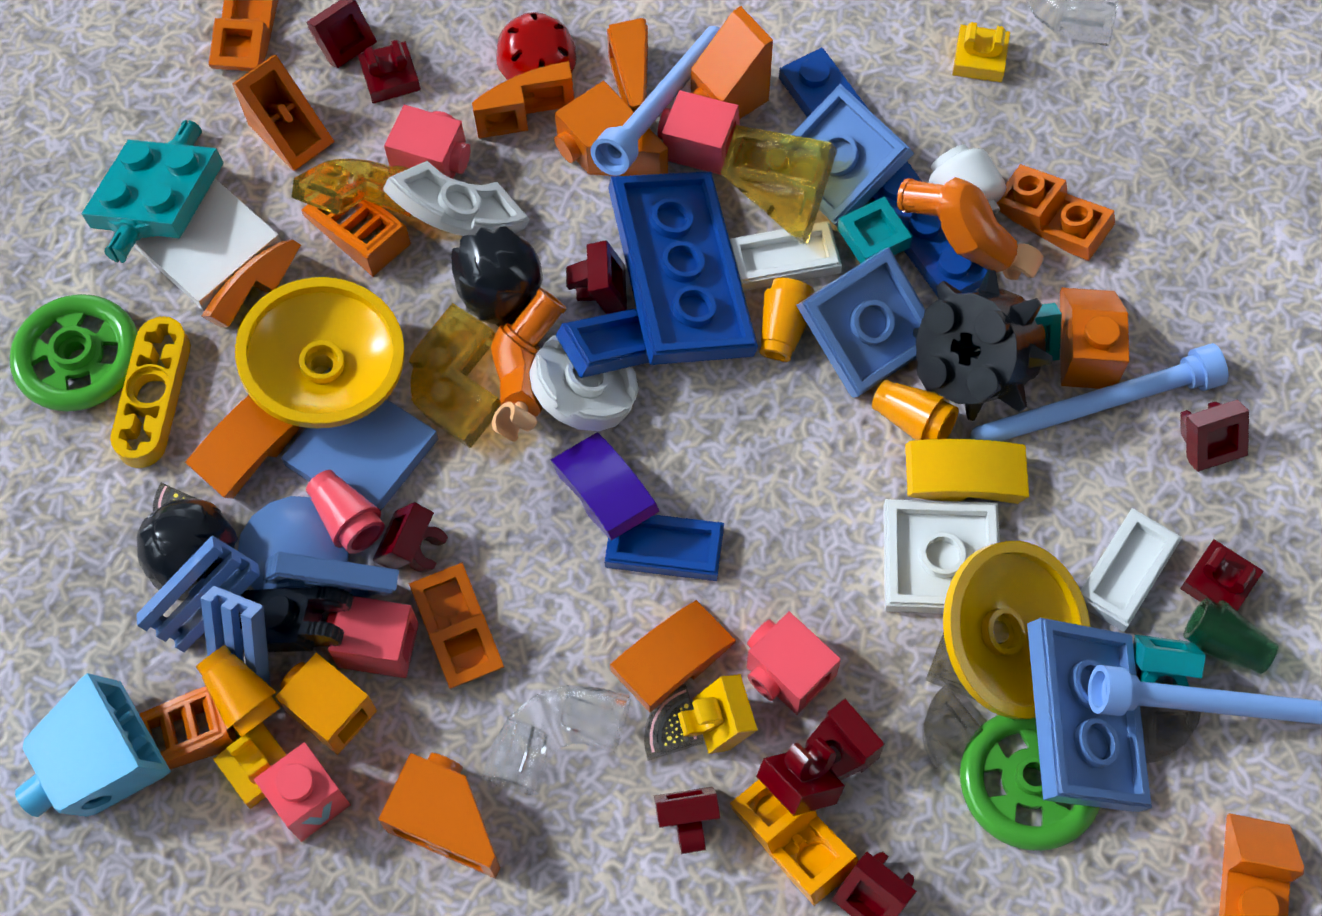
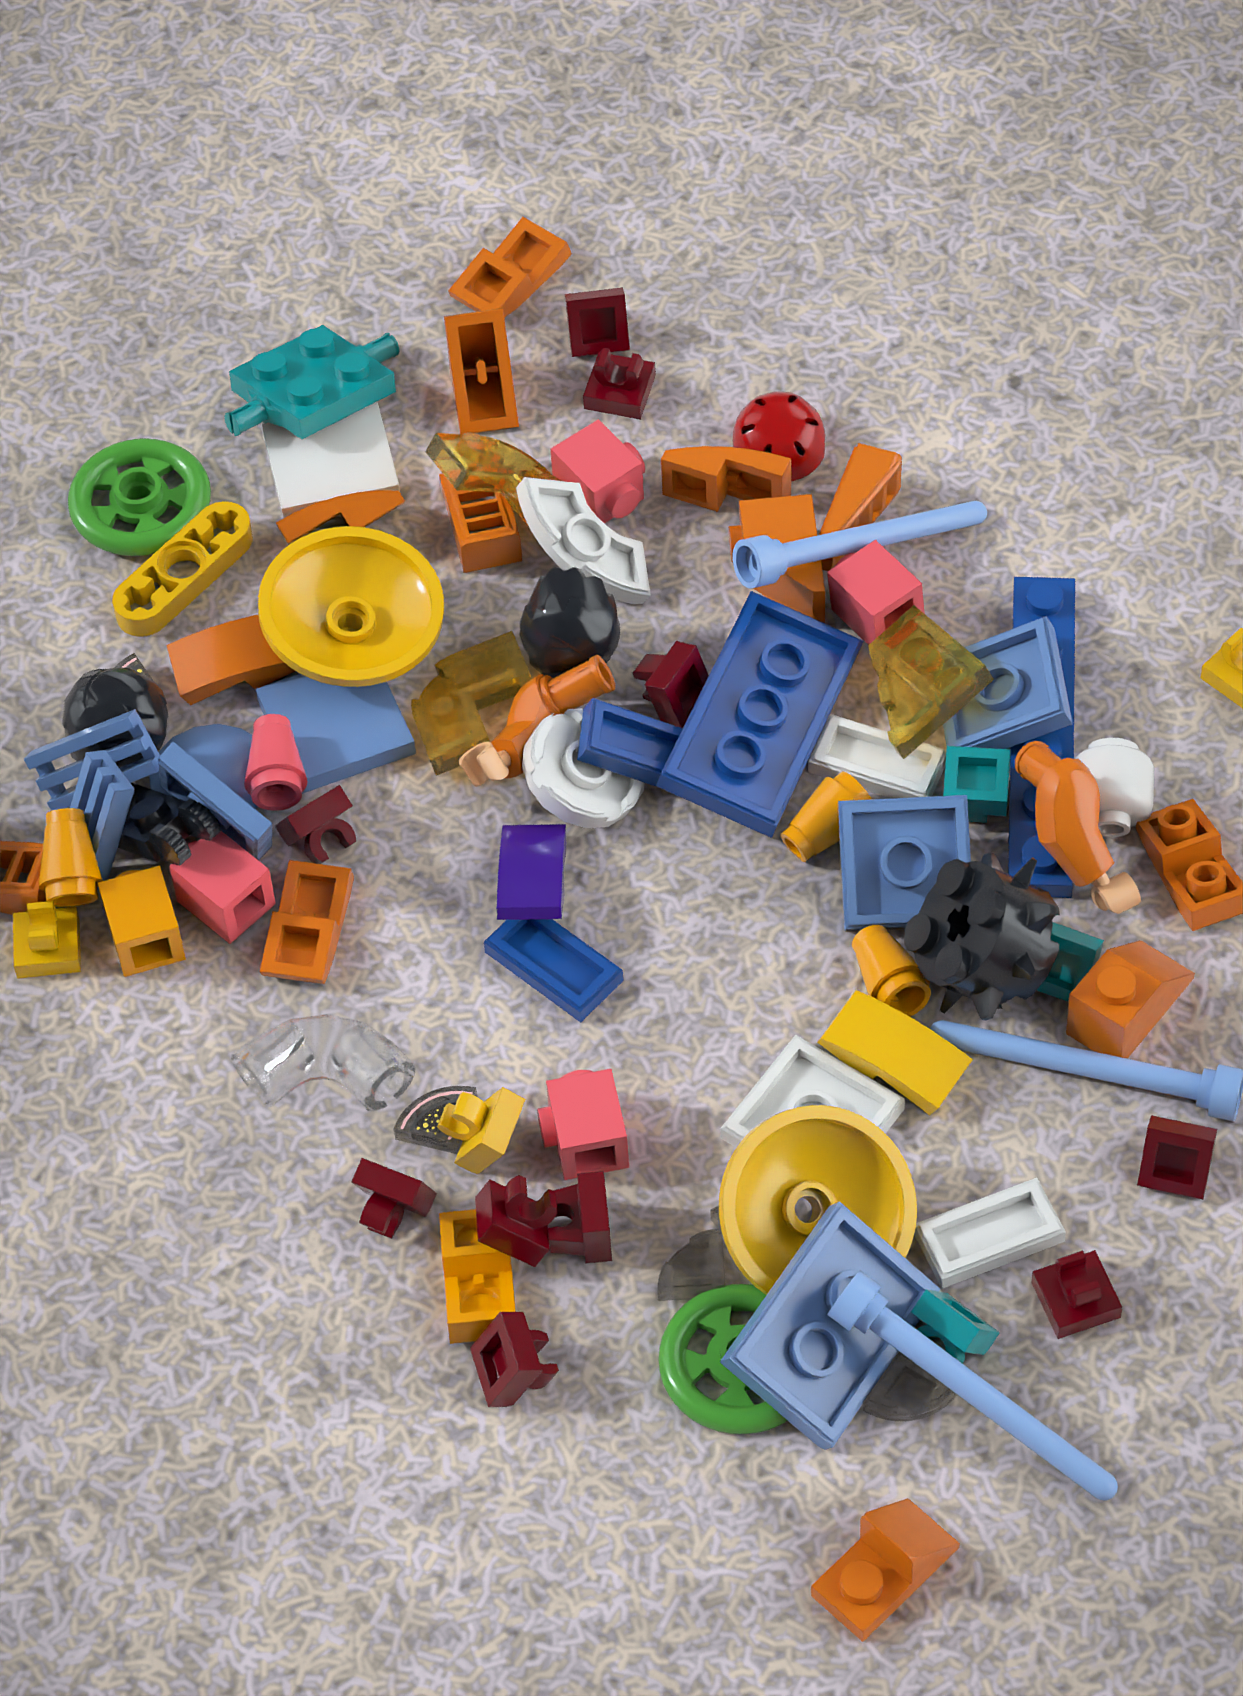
camera: 35 degrees right, 10 degrees down
coral brick [254,742,351,842] -> none
orange slope [378,752,501,879] -> none
orange slope [610,600,736,713] -> none
orange slope [690,6,773,119] -> none
clear green cone [1183,598,1279,674] -> none

